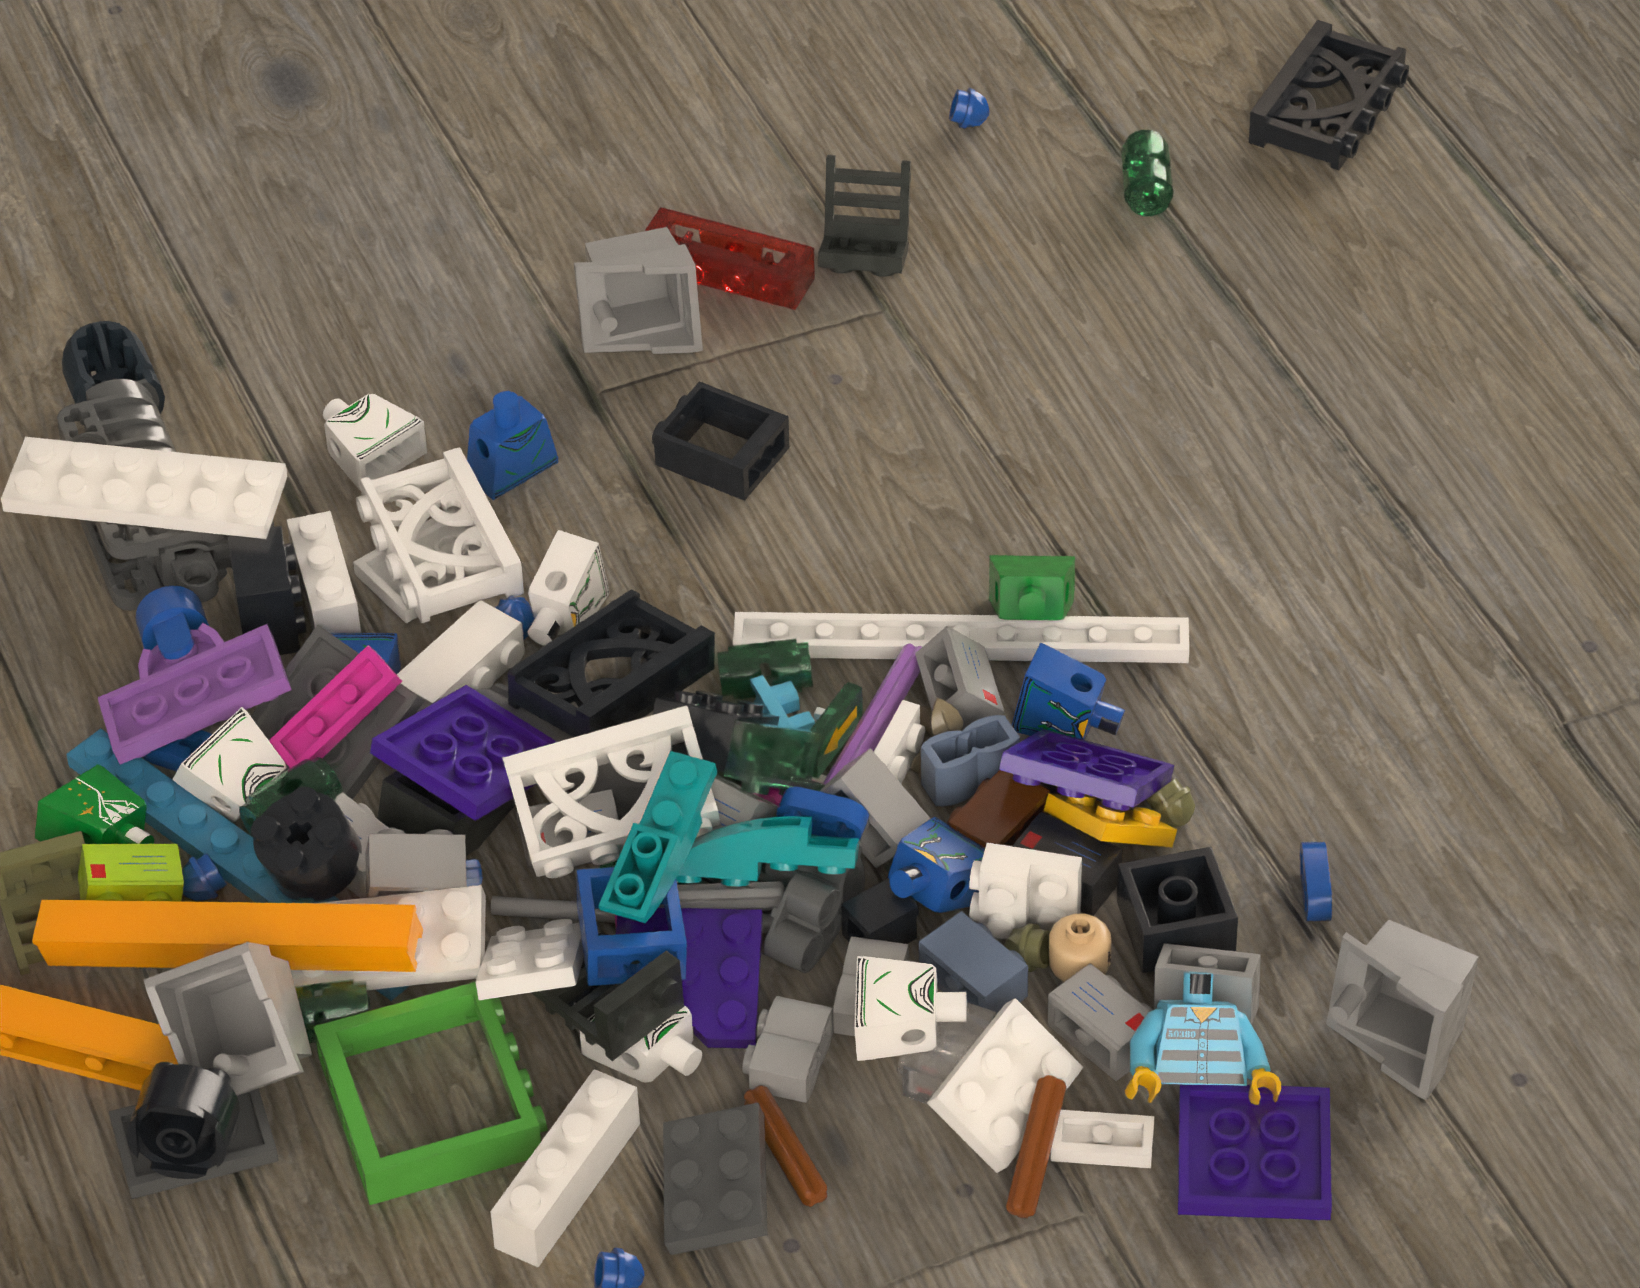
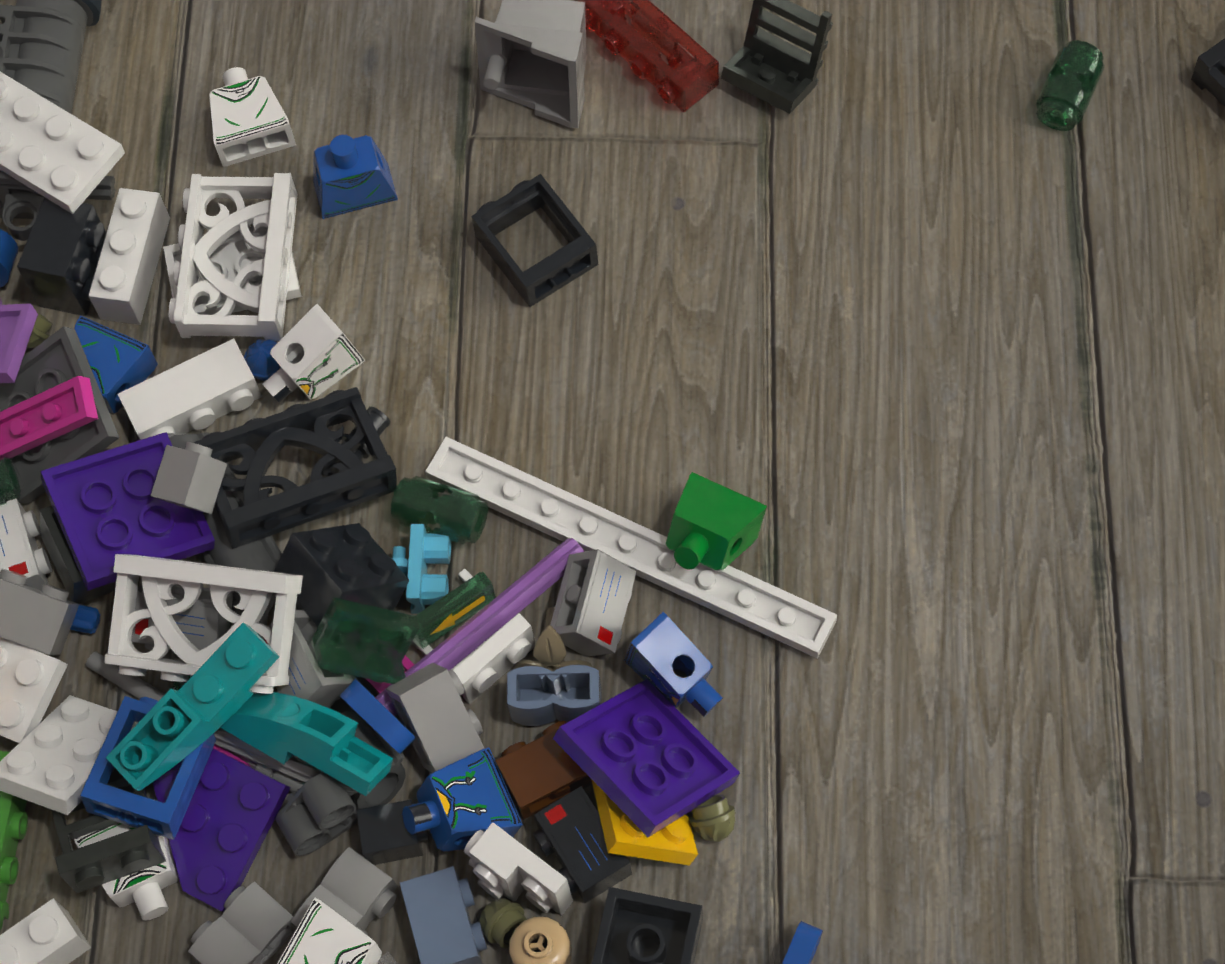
camera: 30 degrees right, 20 degrees up
none -> light grey brick [151,442,227,515]

